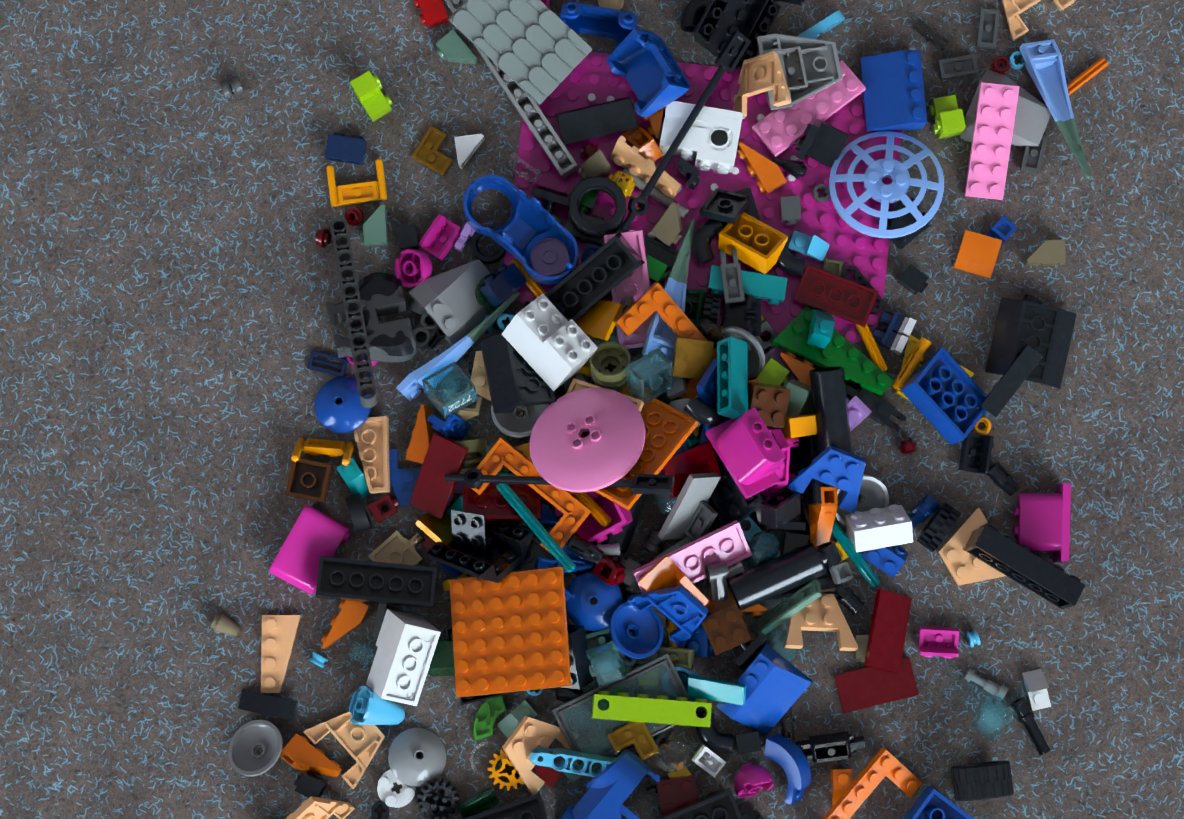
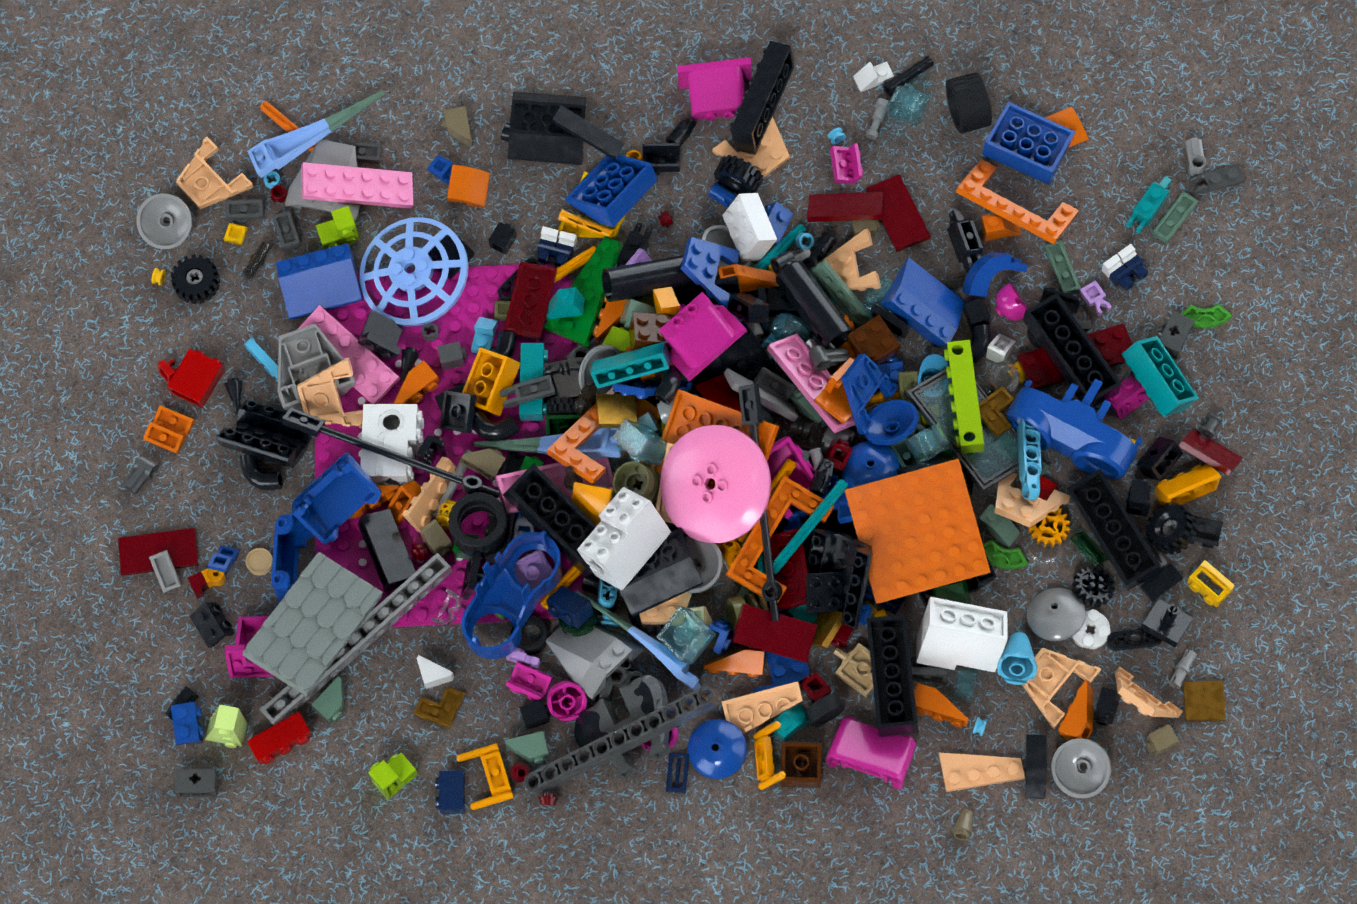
camera: 95 degrees left, 15 degrees down
tile [687,675,746,706] -> none
none -> yellow tile [224,223,248,245]
none -> medium azure bush [795,233,814,249]

